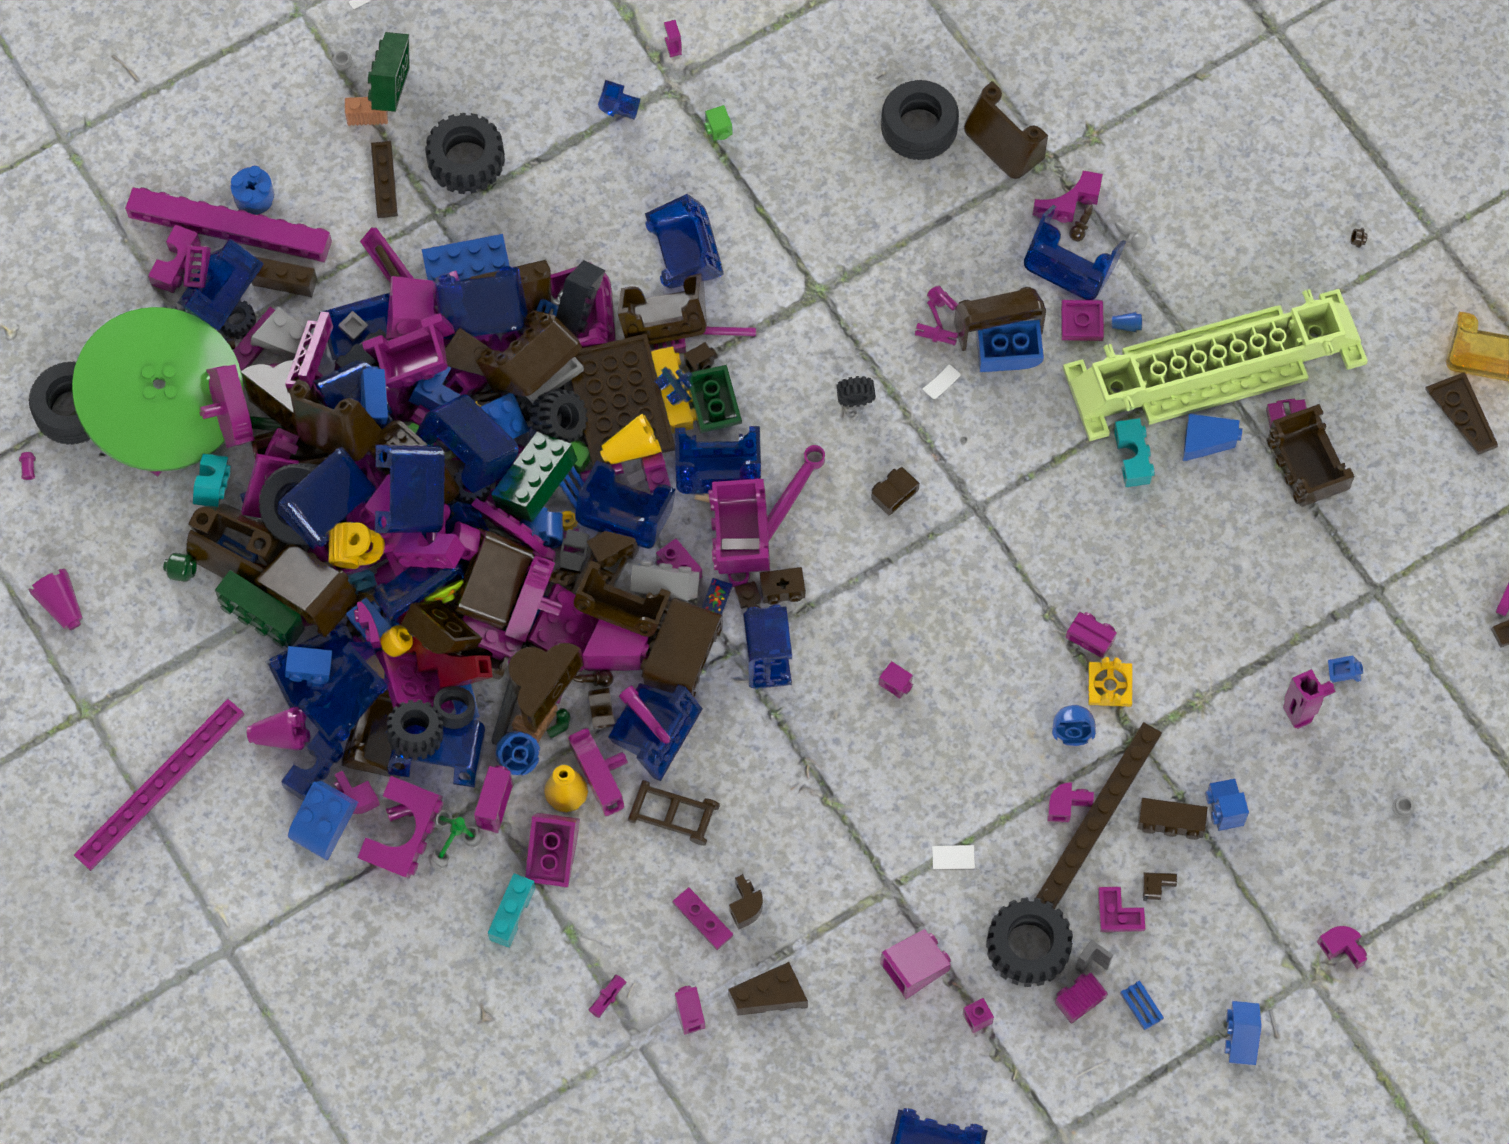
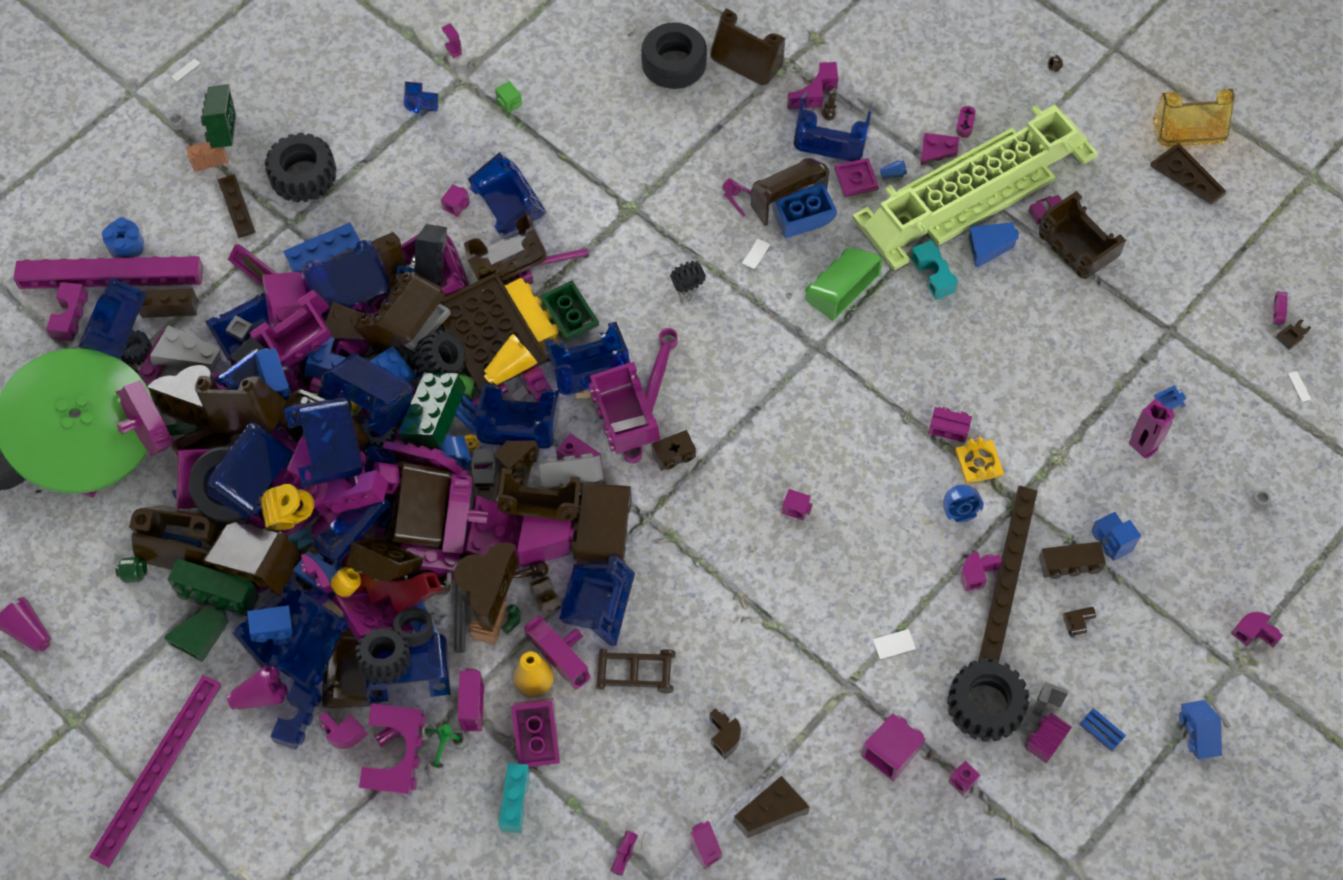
camera: 15 degrees left, 5 degrees down
magenta slope [183,245,211,288] -> none
teal arch [193,454,231,507] -> none
magenta brick [264,428,299,459] -> none
fence [285,312,333,388] -> none
blue brick [288,781,359,860] -> none
lime dish [424,579,464,603] -> none
blue cylinder [495,731,540,775] -> none
dark brown tile [549,569,577,586] -> none
magenta plant [619,685,670,744] -> none
clear blue hips [655,367,693,406] -> none
magenta plate [672,887,733,950] -> none
dark brown brick [684,342,718,373] -> none
clear blue tile [701,578,733,615] -> none
dark brown plate [734,581,762,621] -> none
clear blue windscreen [743,605,792,689] -> none
dark brown brick [871,467,920,516] -> none
magenta pin [915,323,958,346] -> none
magenta plate [1098,886,1146,932] -> none
none -> dark green slope [164,606,229,662]
none -> magenta brick [441,184,470,217]
none -> bright green windscreen [805,247,883,321]
none -> magenta wing [920,133,959,165]
none -> magenta beam [956,106,976,138]
none -> white sticker [1288,371,1311,402]

